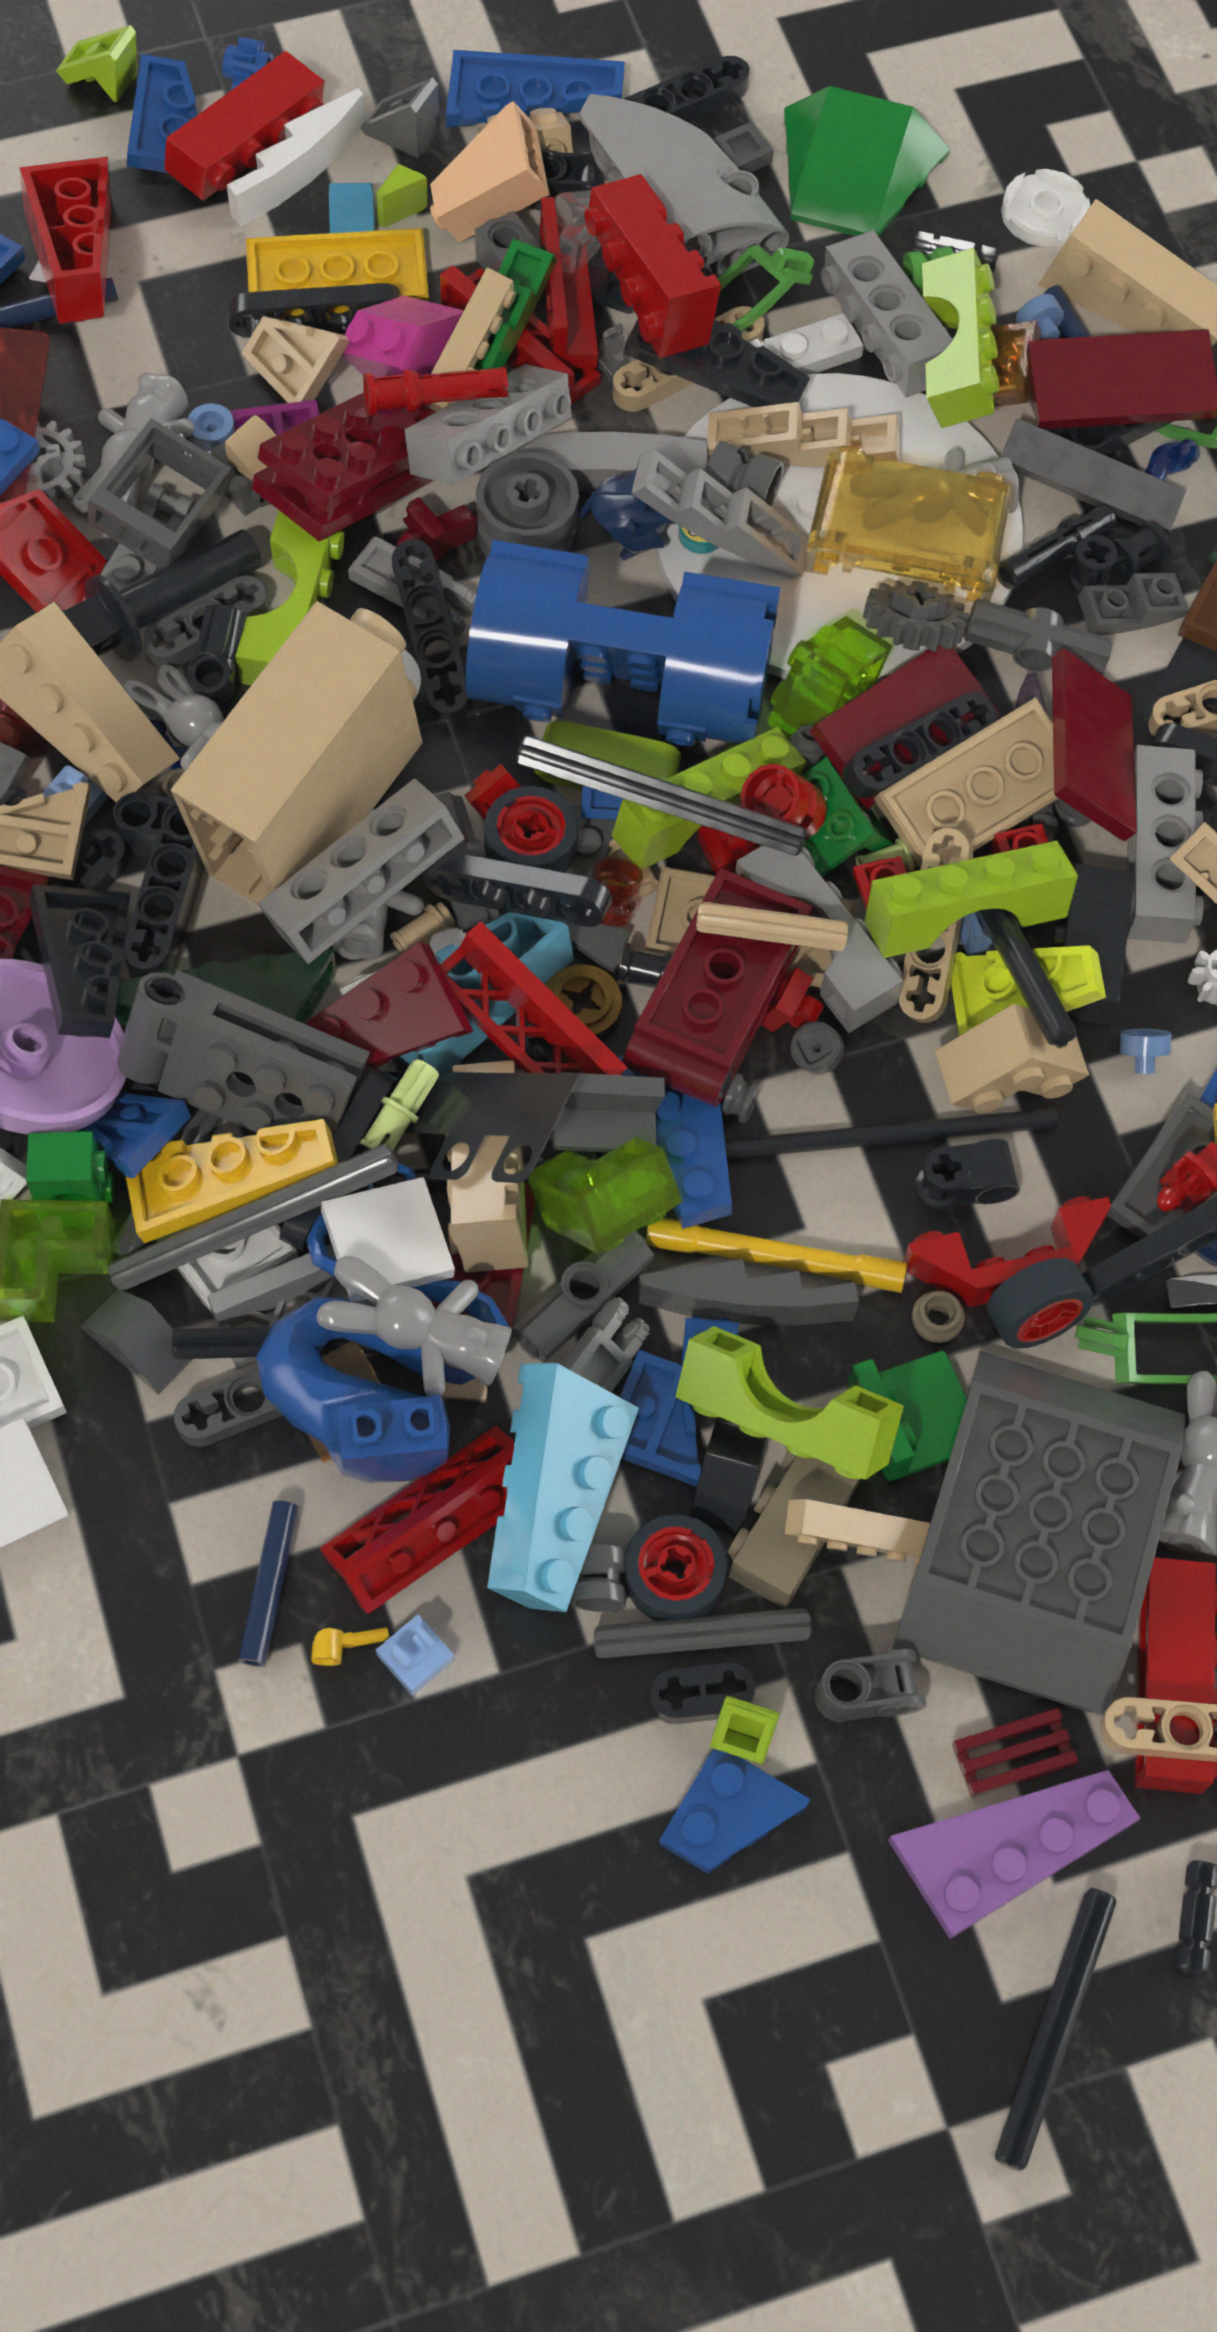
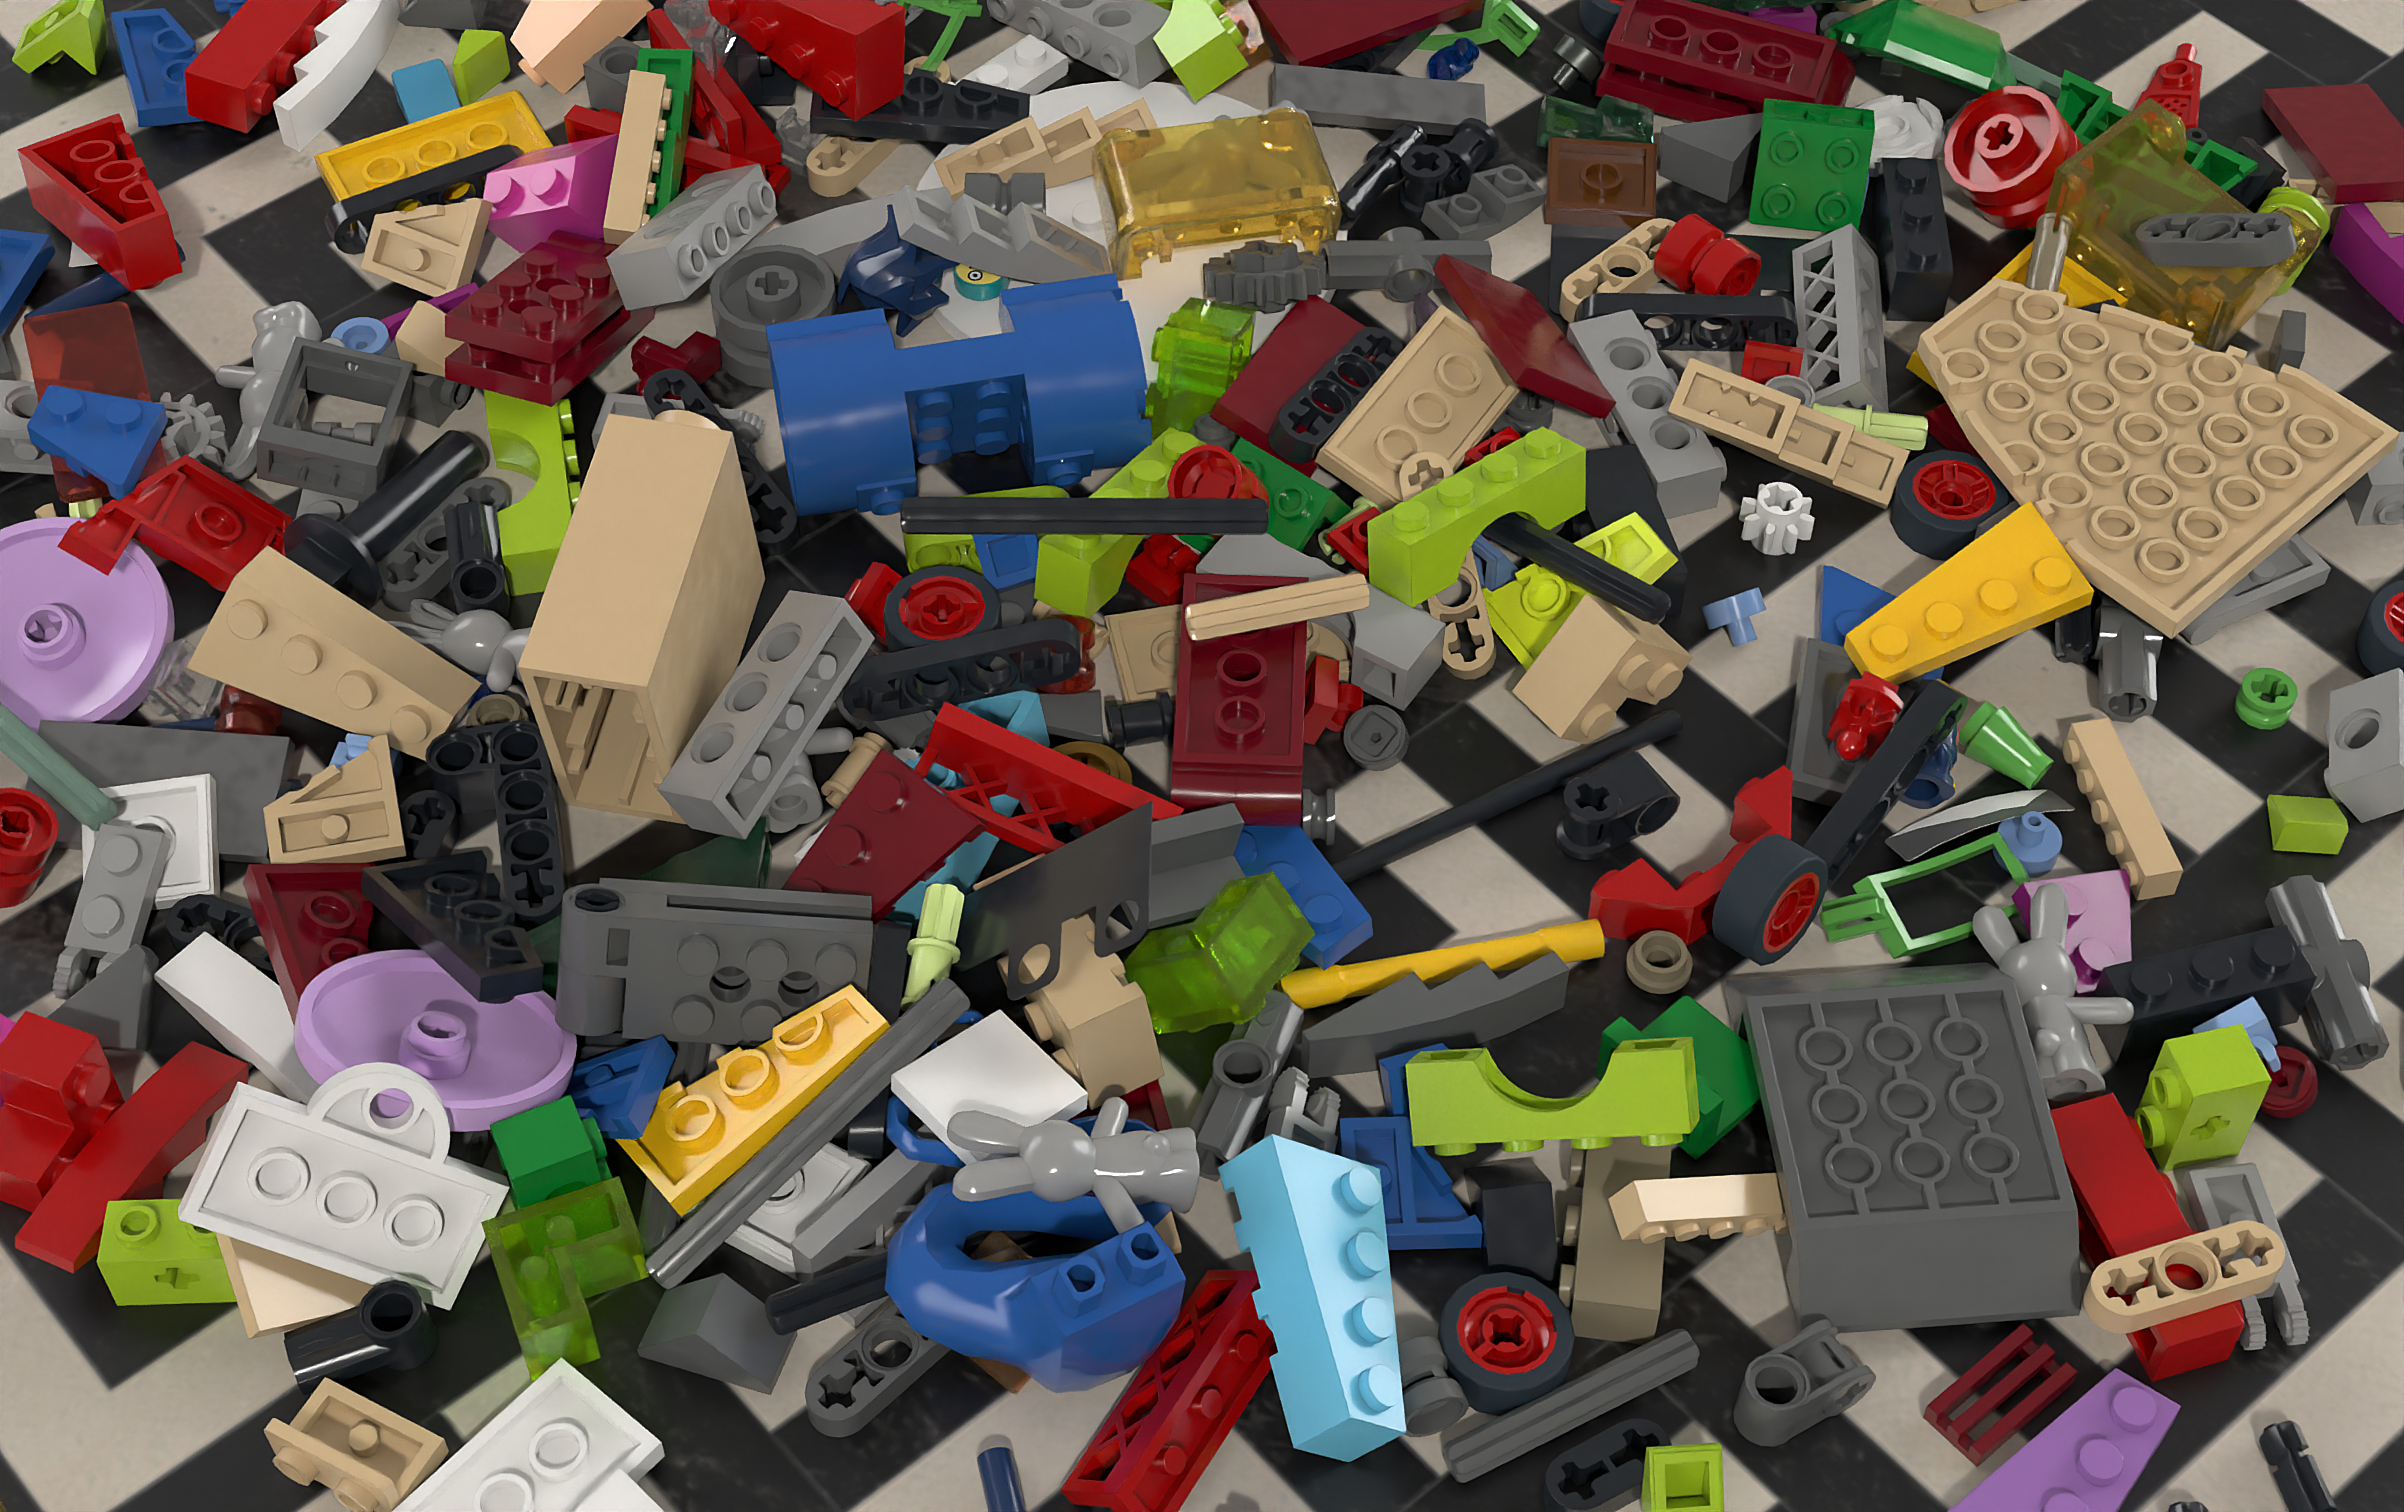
camera: 20 degrees left, 15 degrees down
red pin [363,367,508,416] -> none

